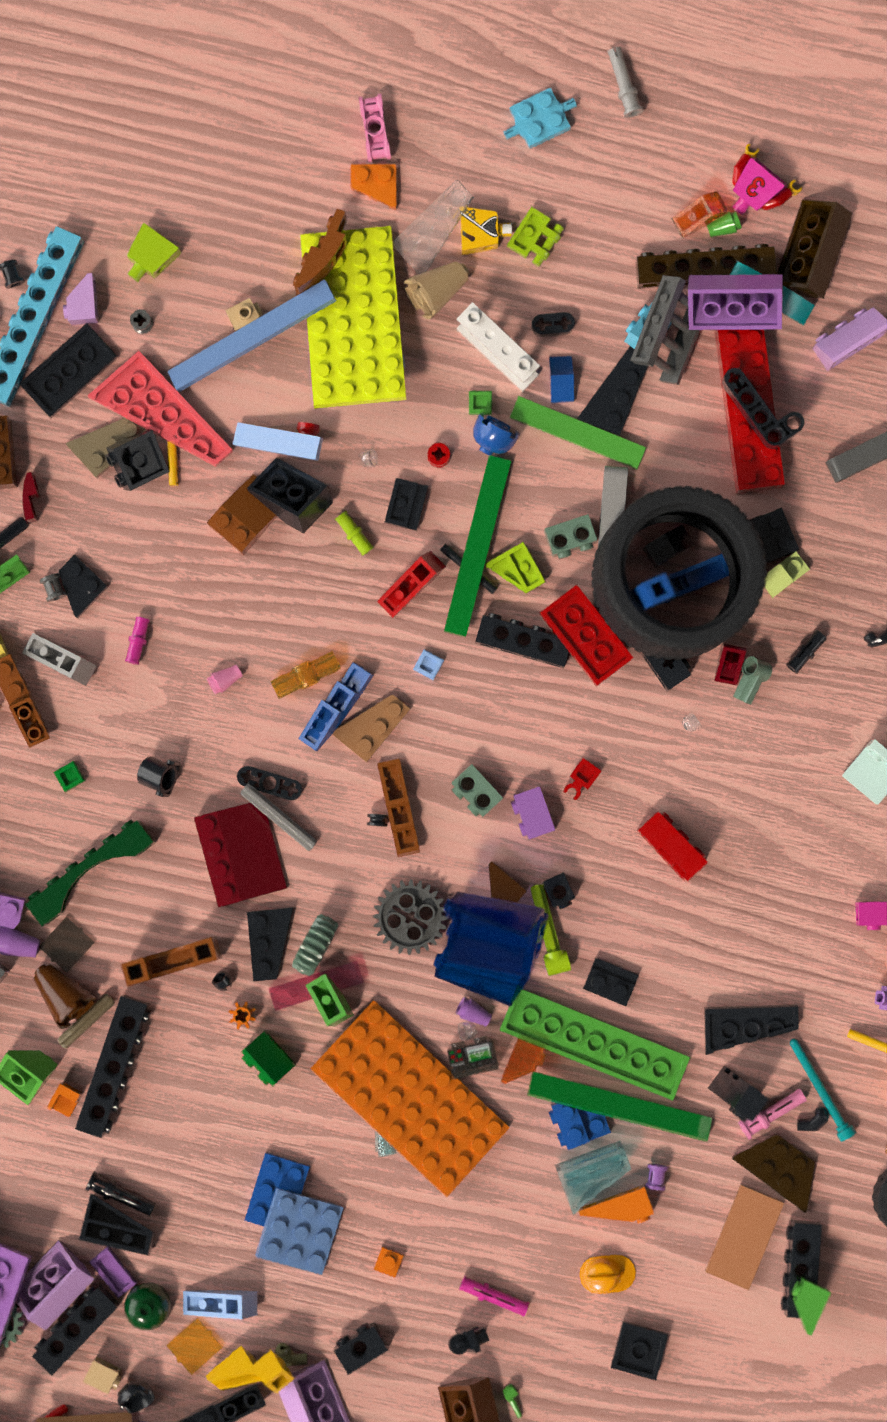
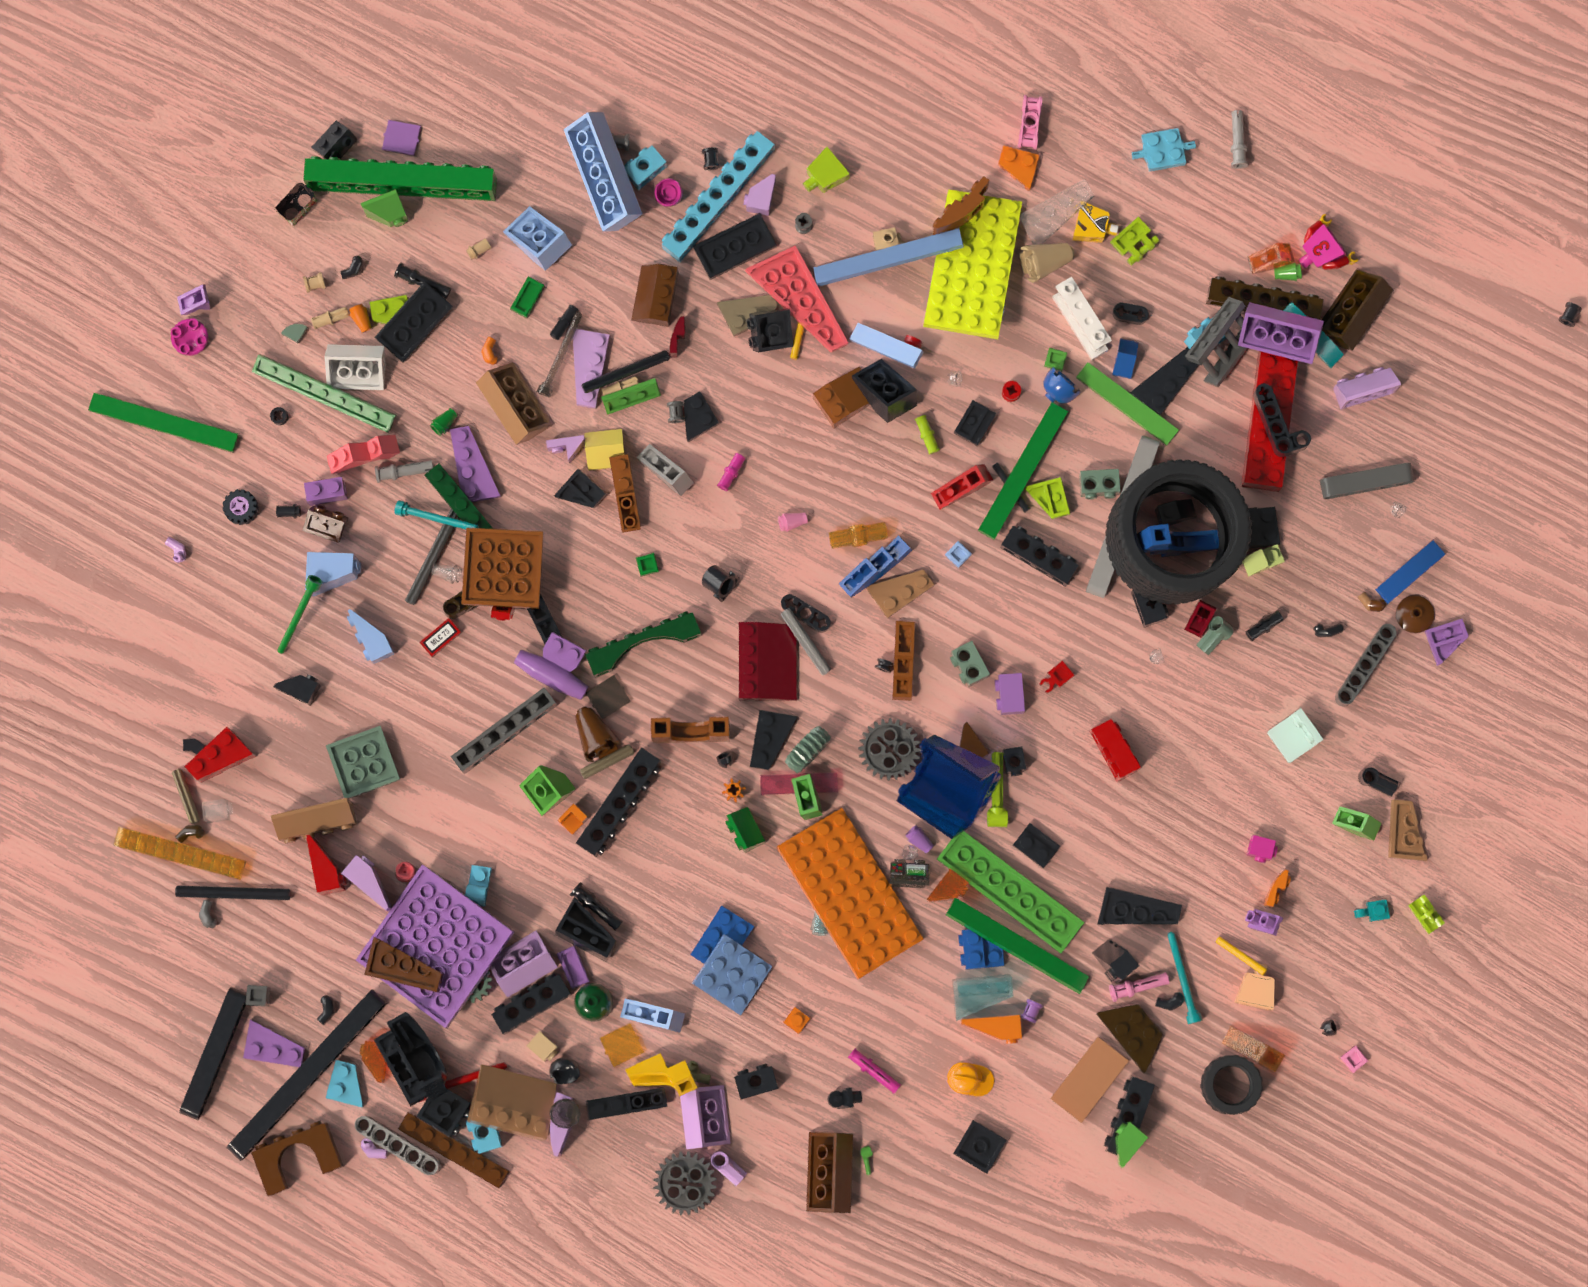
camera: 10 degrees right, 5 degrees down
red plate [539,585,634,687] -> none

